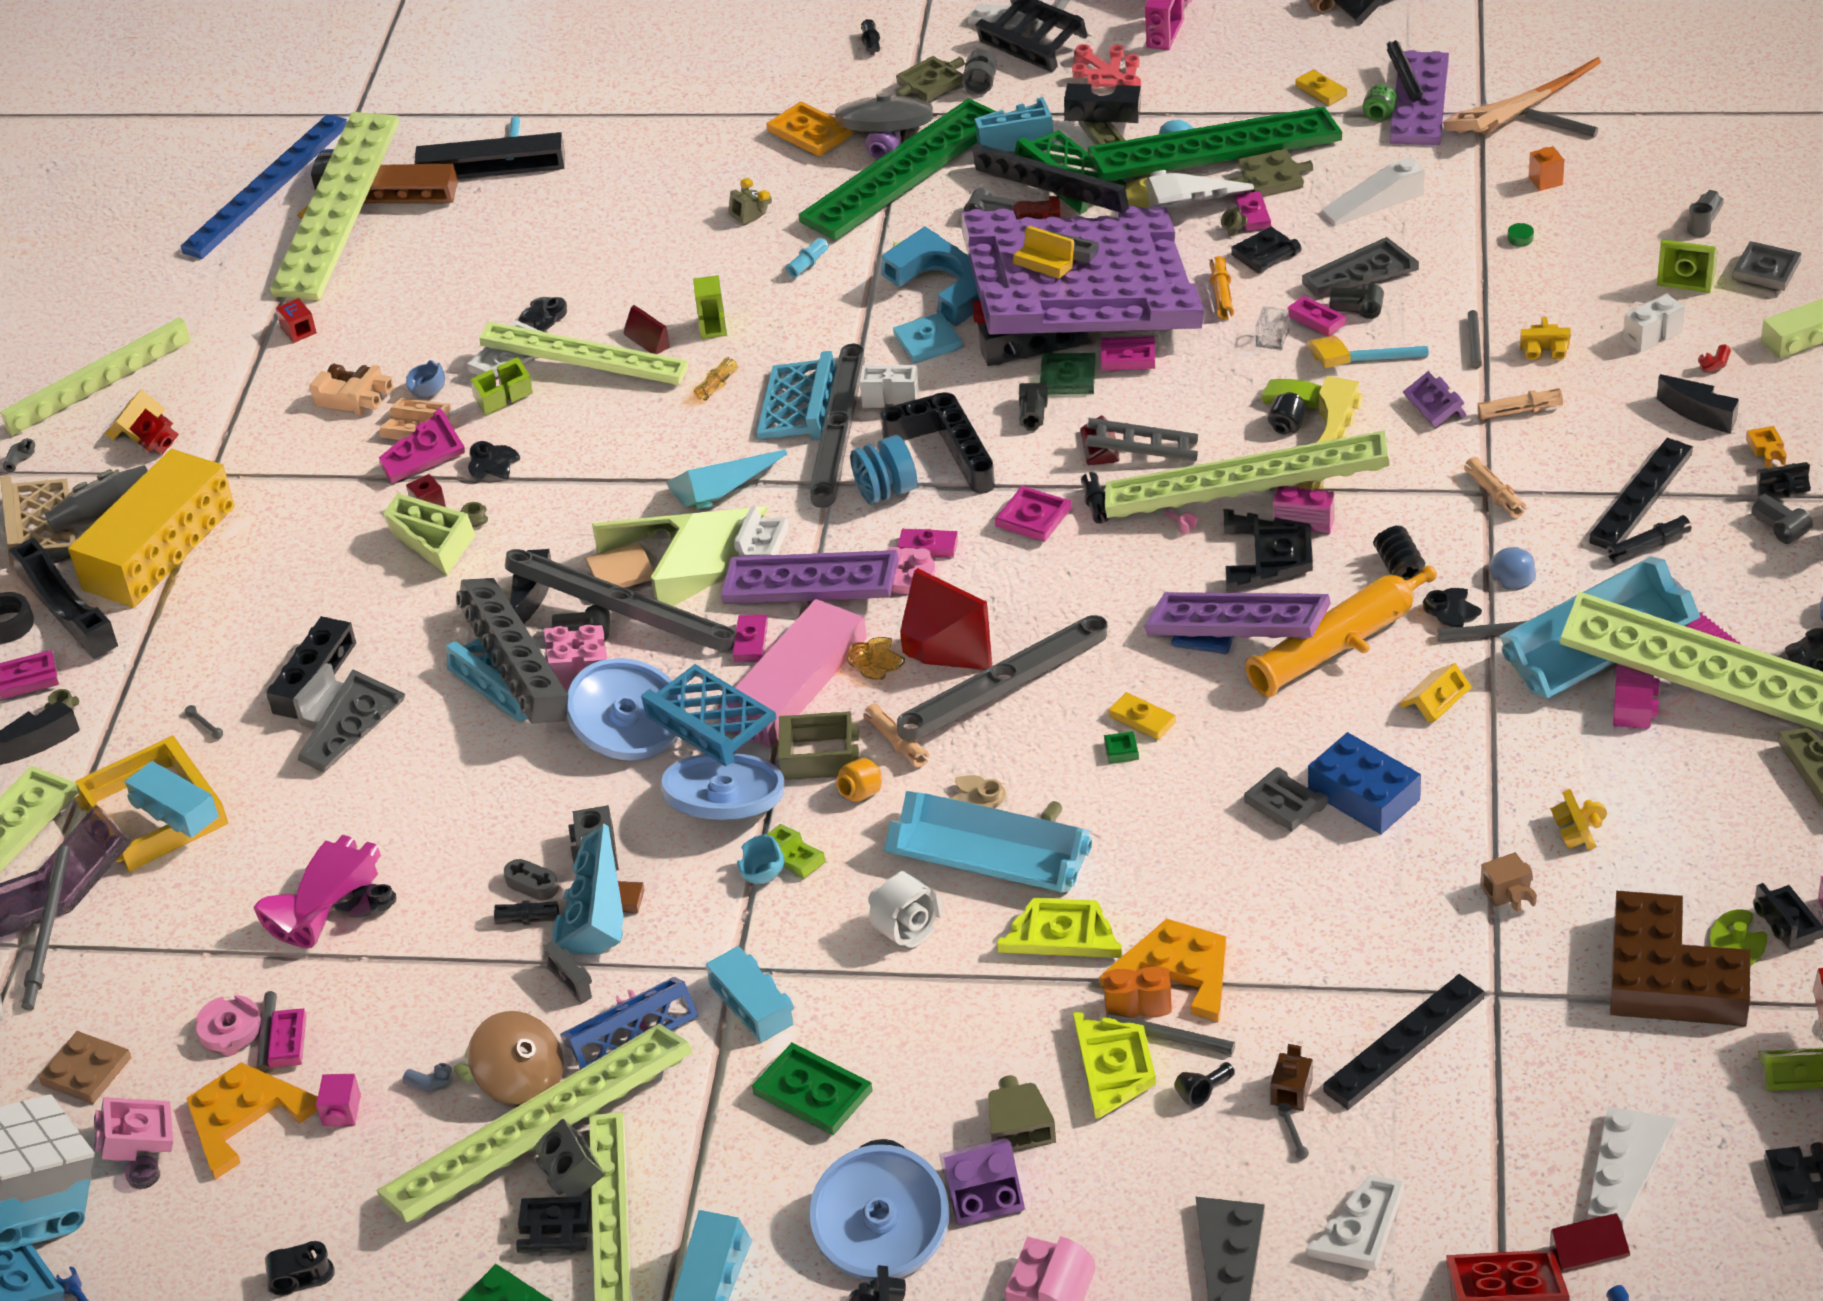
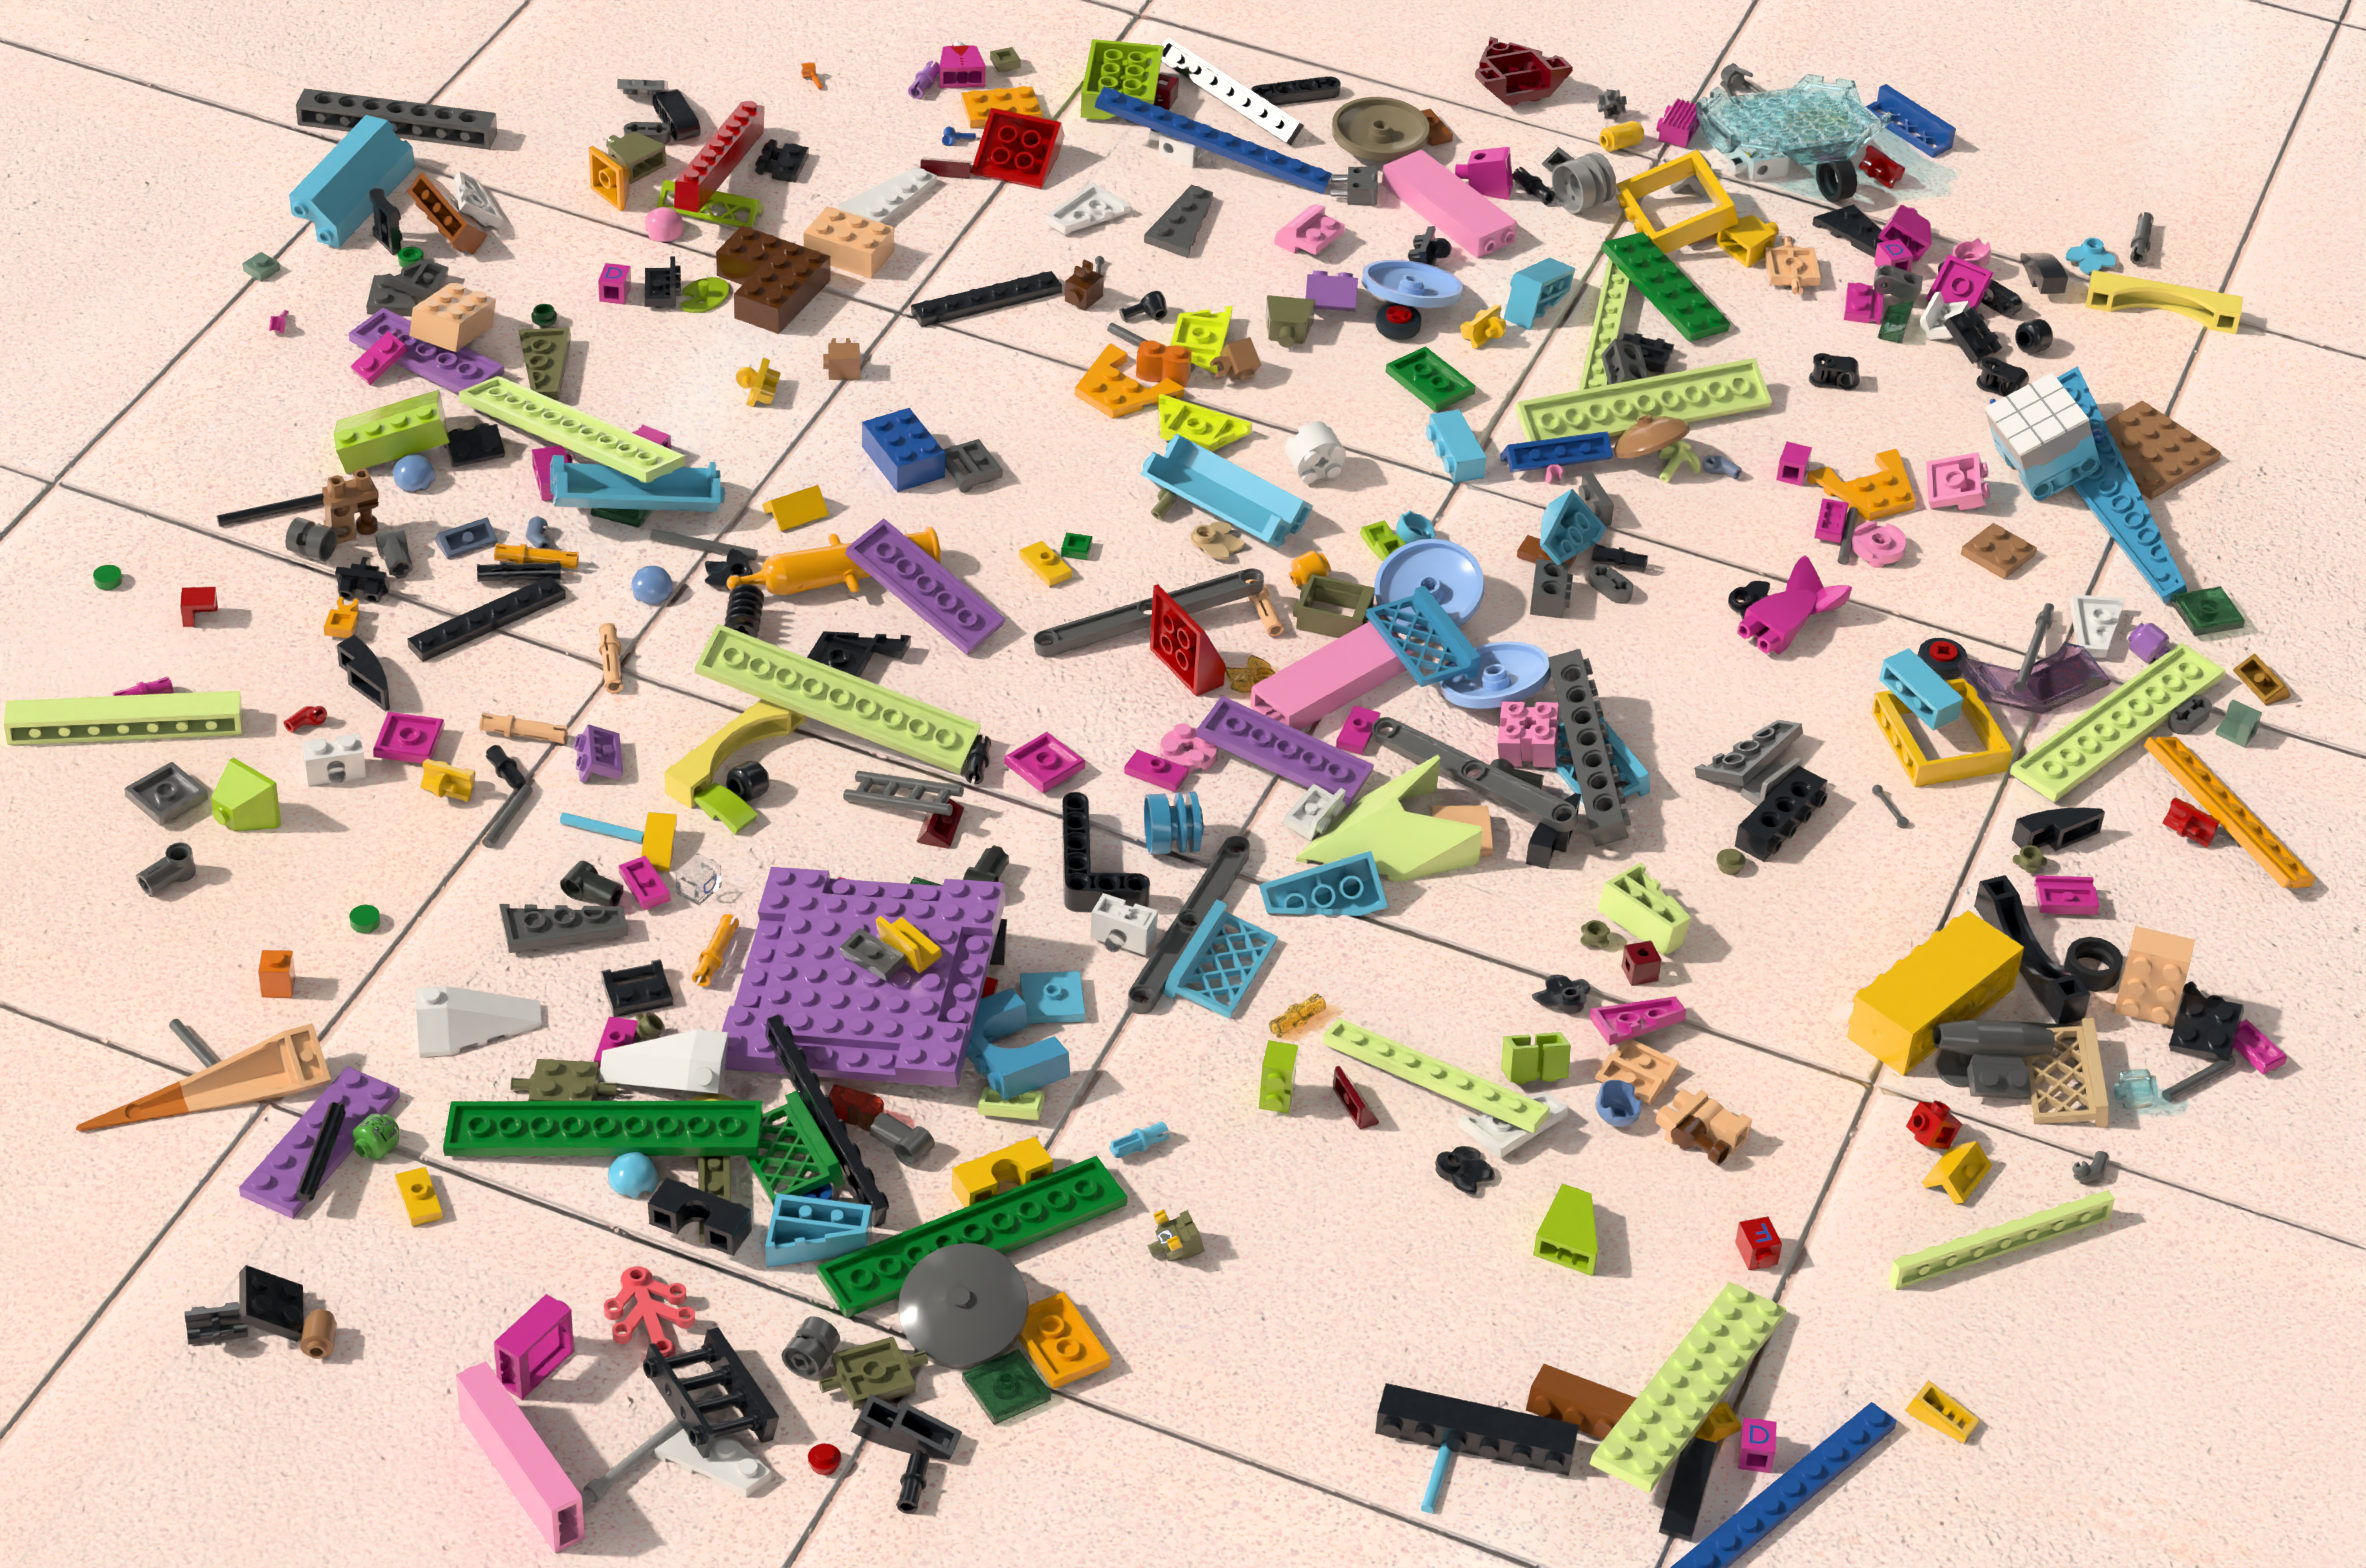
camera: 170 degrees left, 0 degrees up
none -> dark pink plate [373,712,445,764]
none -> sand blue slope [435,517,498,559]
none -> black axle [485,745,526,791]
none -> light orange pin [494,543,579,570]
none -> light nougat brick [803,206,894,279]
none -> red plate [808,1443,841,1475]
none -> black slope [851,1394,962,1460]
none -> yellow arch [952,1136,1053,1208]
none -> clear green plate [962,1349,1051,1425]
none -> medium nougat brick [1210,337,1262,381]
none -> yellow hips [1460,304,1506,348]
none -> lime slope [1533,1183,1598,1276]
none -> olive plate [1716,849,1746,875]
none -> dark pink brick [1738,1418,1777,1473]
none -> yellow slope [1905,1380,1981,1443]
none -> black wheel [1917,638,1967,679]

